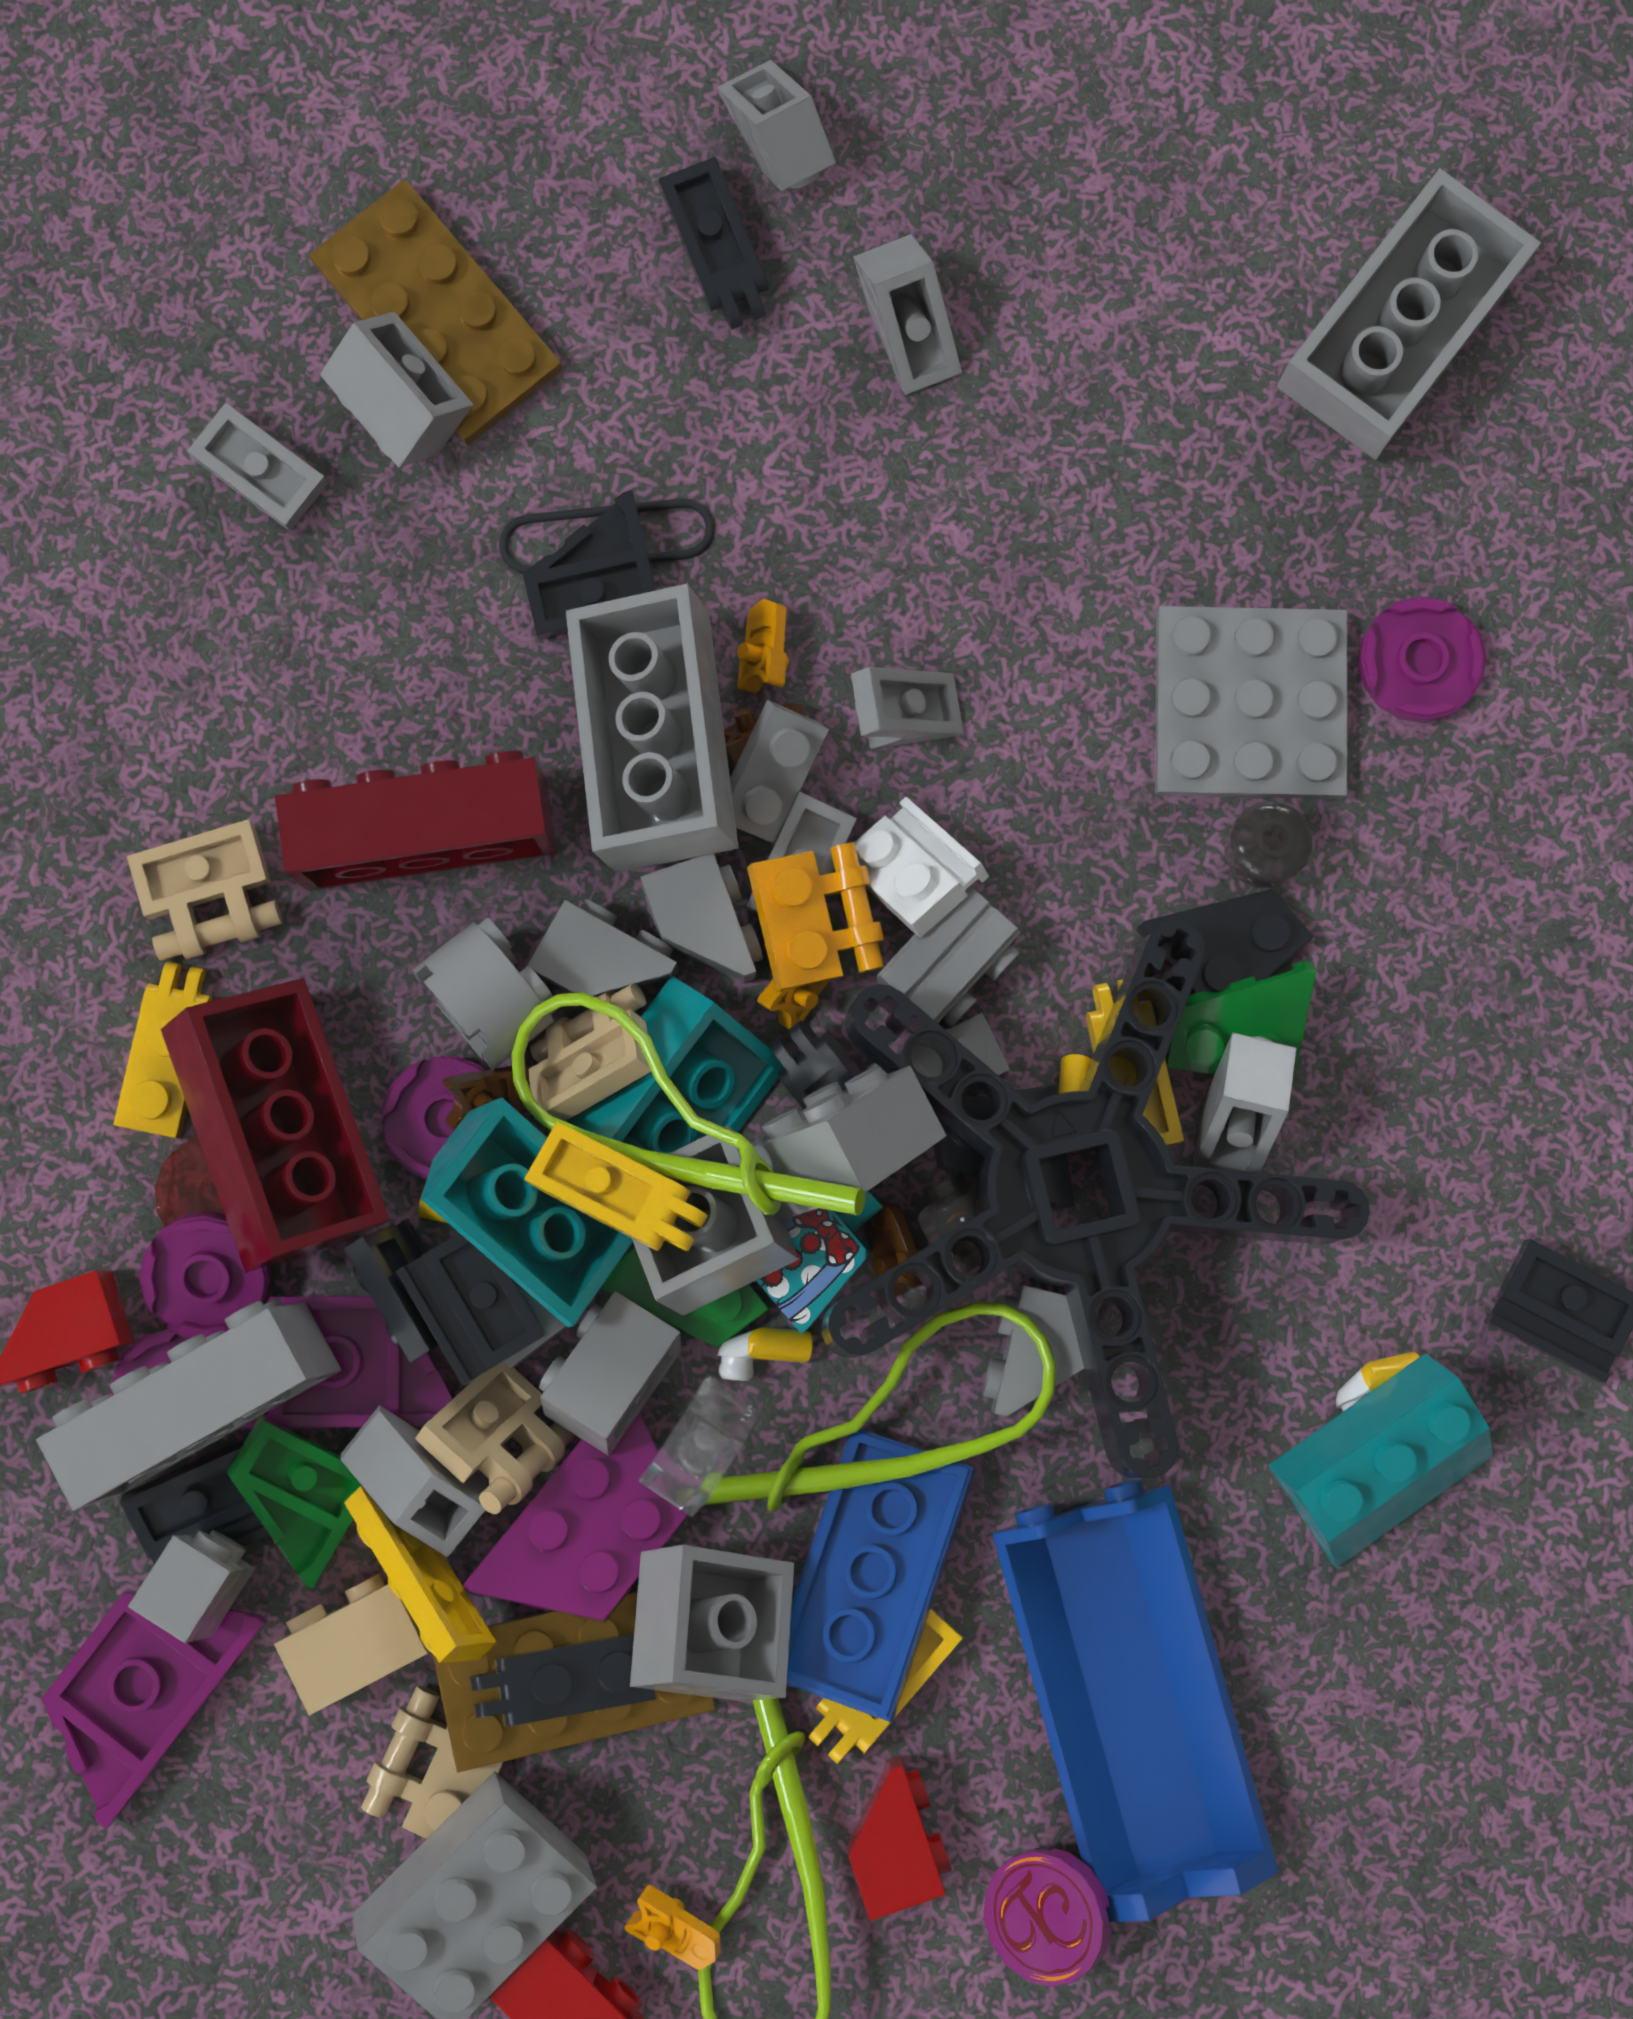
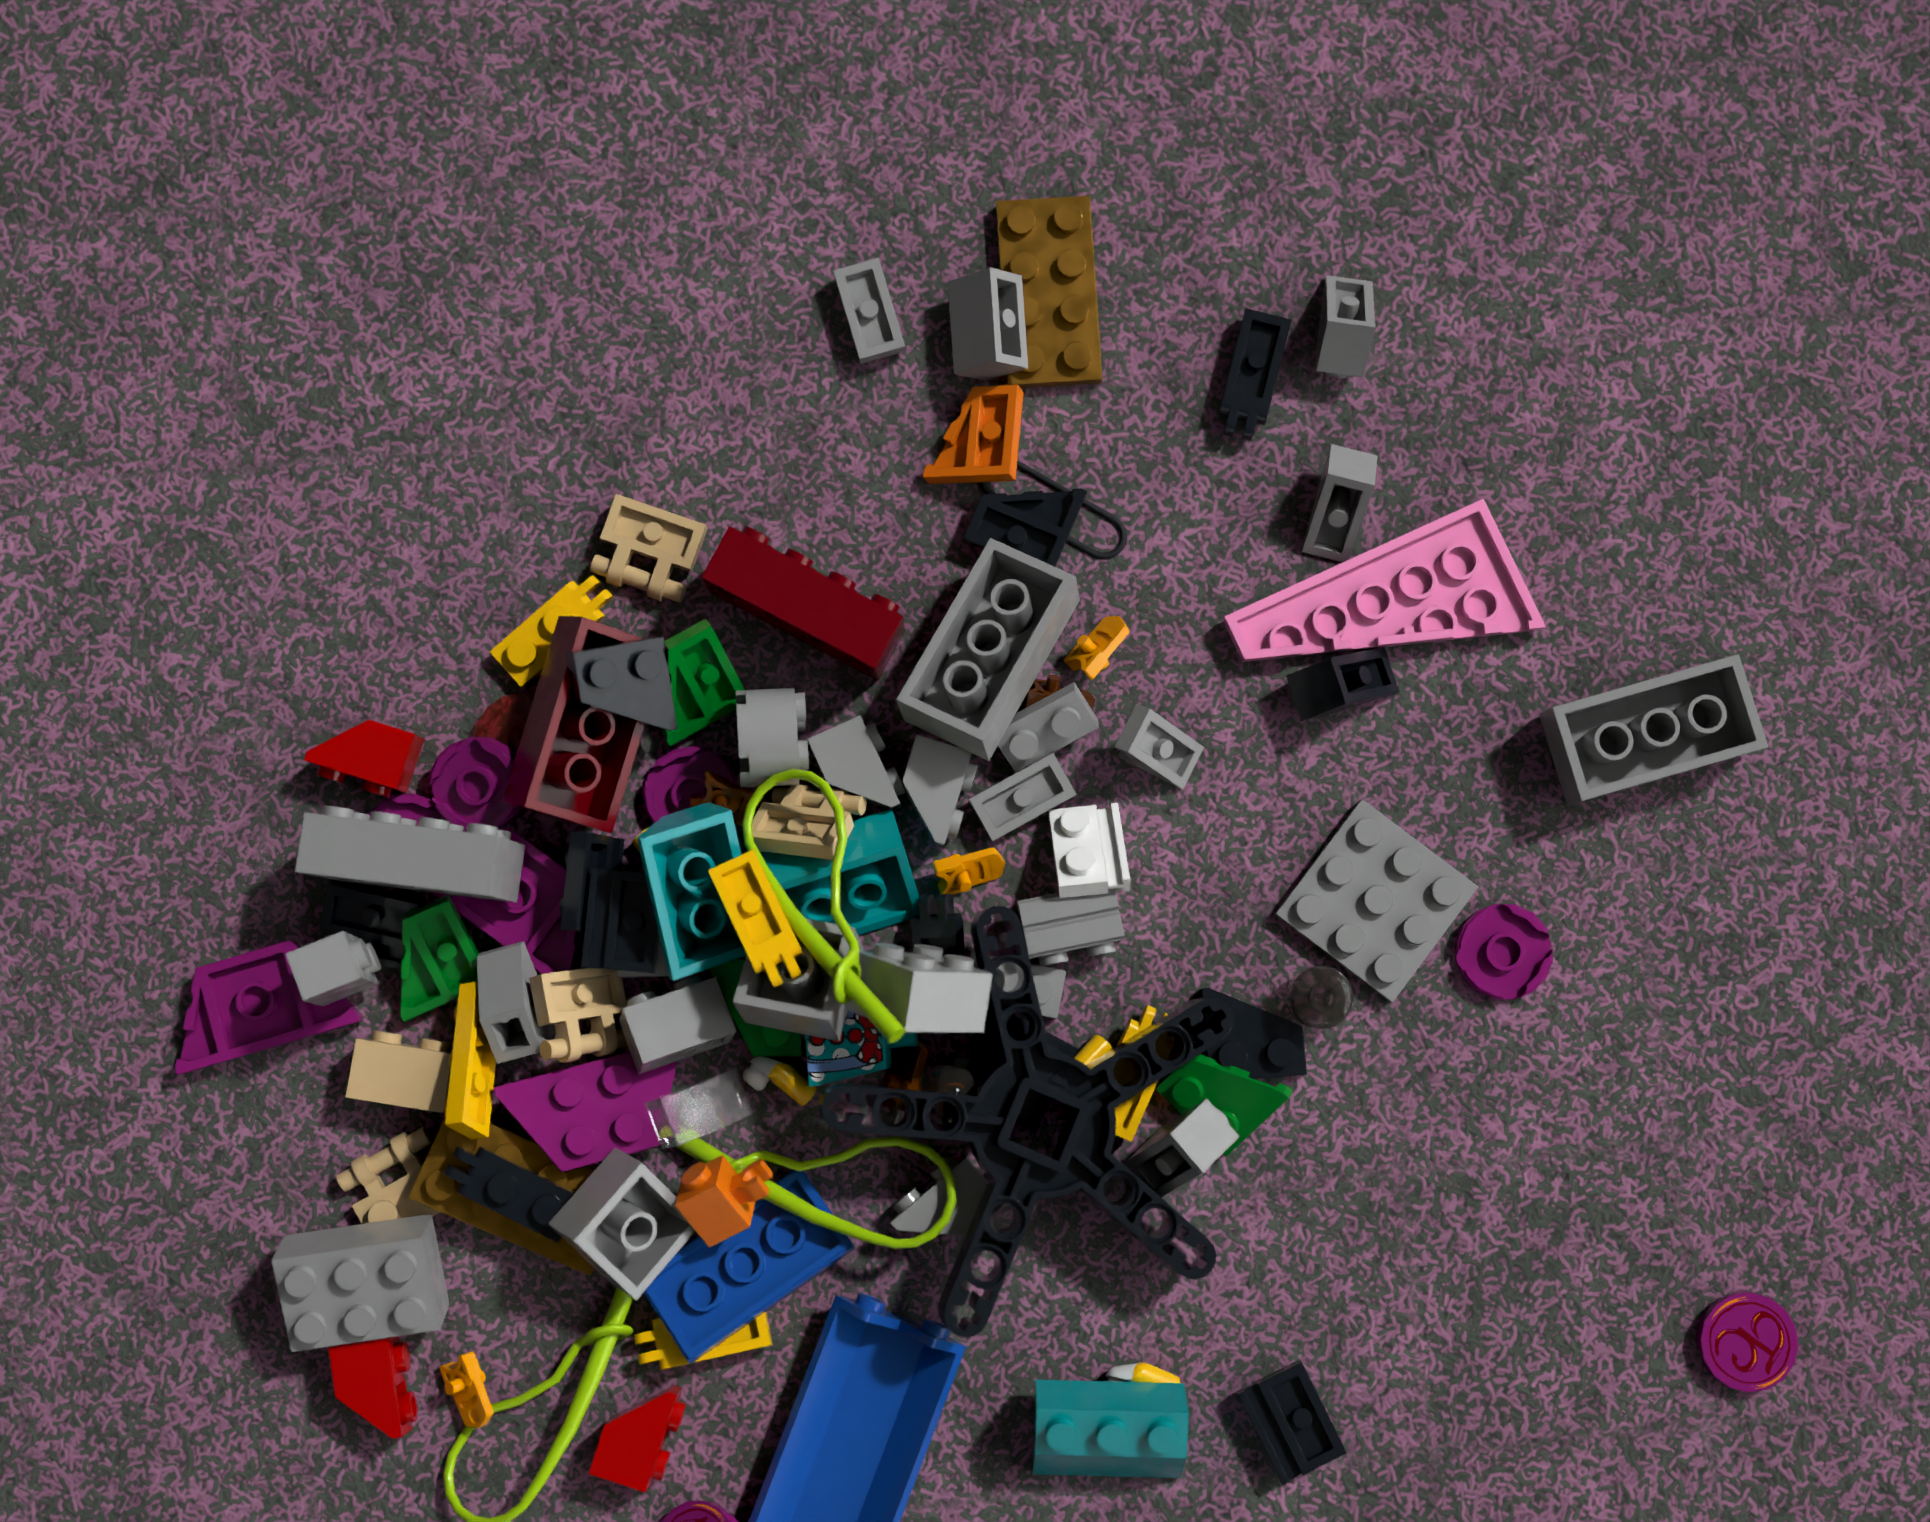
camera: 35 degrees right, 0 degrees up
light orange plate [747,842,884,992] -> none
none -> black wing [566,636,677,731]
none -> green wing [662,618,745,746]
none -> orange brick [675,1155,773,1247]
none -> orange wing [923,385,1024,484]
none -> bright pink wing [1222,498,1546,662]
none -> black slope [1286,647,1399,721]

